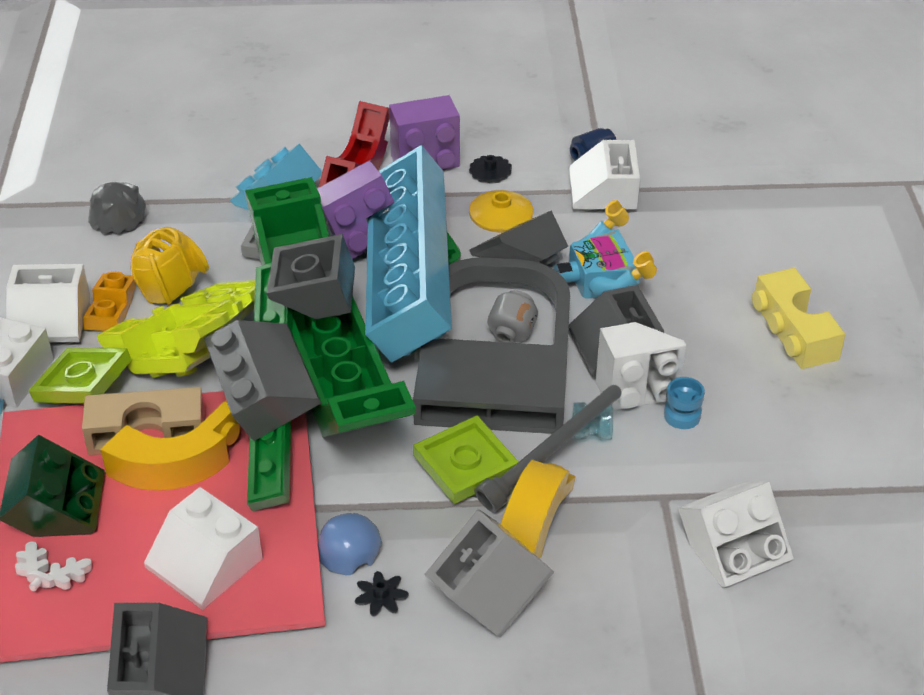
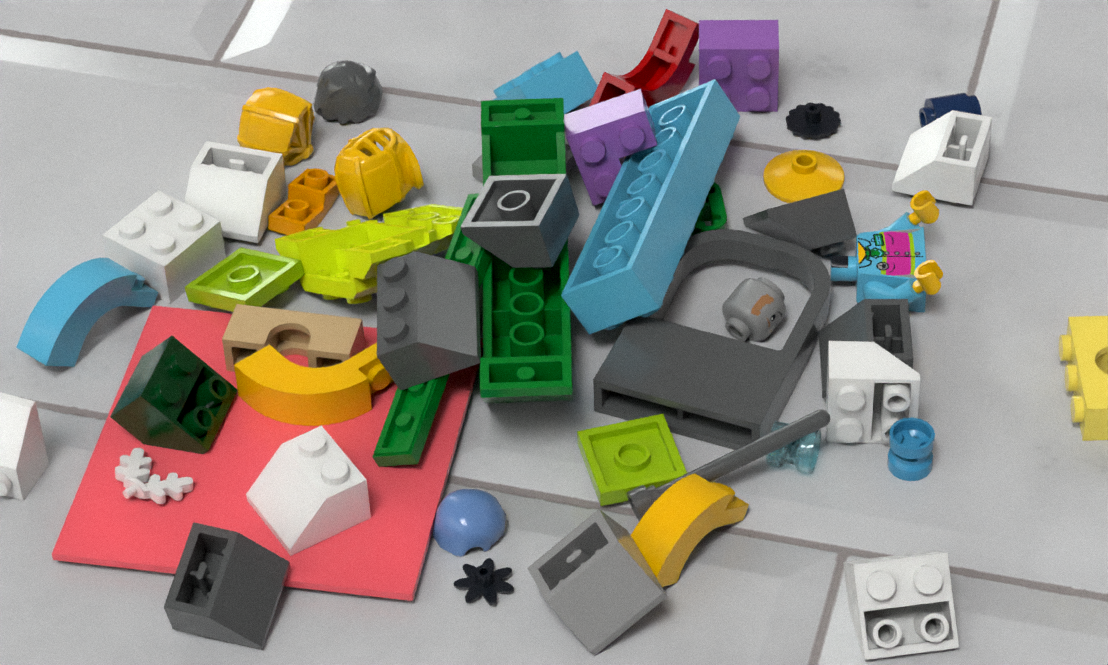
camera: 20 degrees right, 0 degrees up
none -> yellow piece [237,87,315,166]

